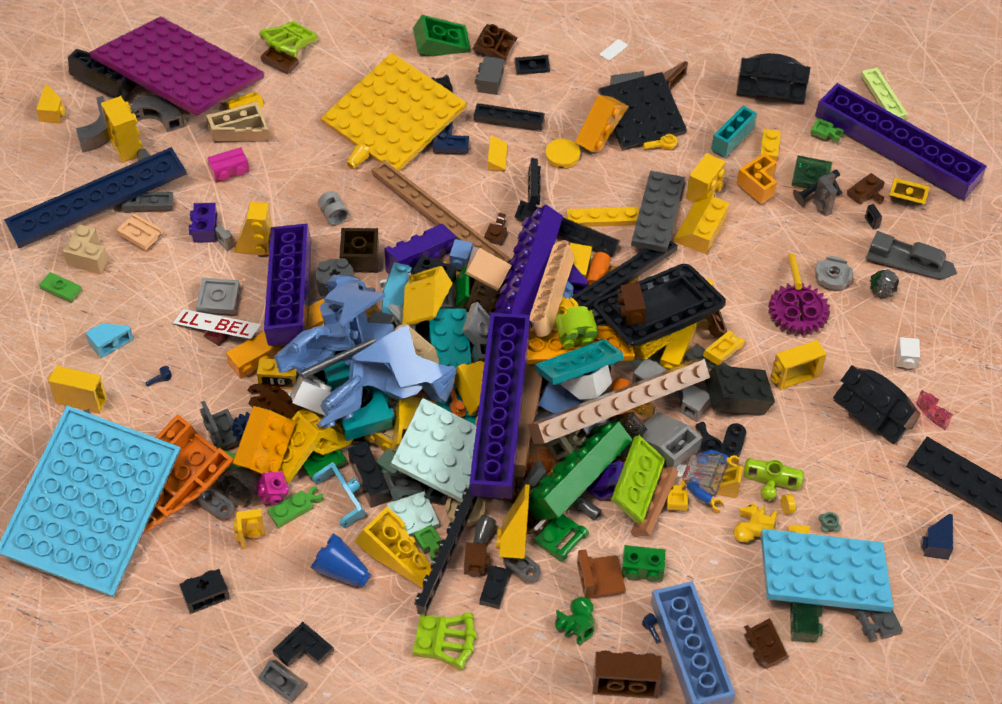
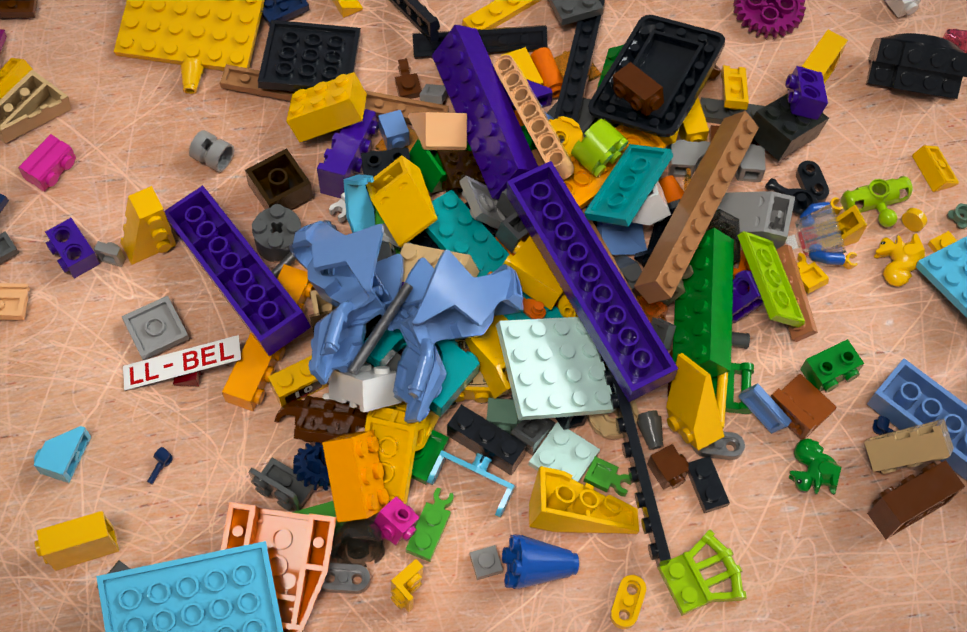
camera: 35 degrees left, 10 degrees up
none -> black plate [258,20,361,91]
none -> yellow brick [286,72,367,142]
none -> light grey plate [420,84,448,104]
none -> light grey plate [469,545,503,580]
none -> yellow plate [610,575,646,629]
none -> yellow bar [716,372,728,429]
none -> medium blue tile [738,383,791,434]
none -> dark purple brick [785,66,828,120]
none -> tan wedge [864,419,954,474]
none -> yellow slope [912,145,959,192]

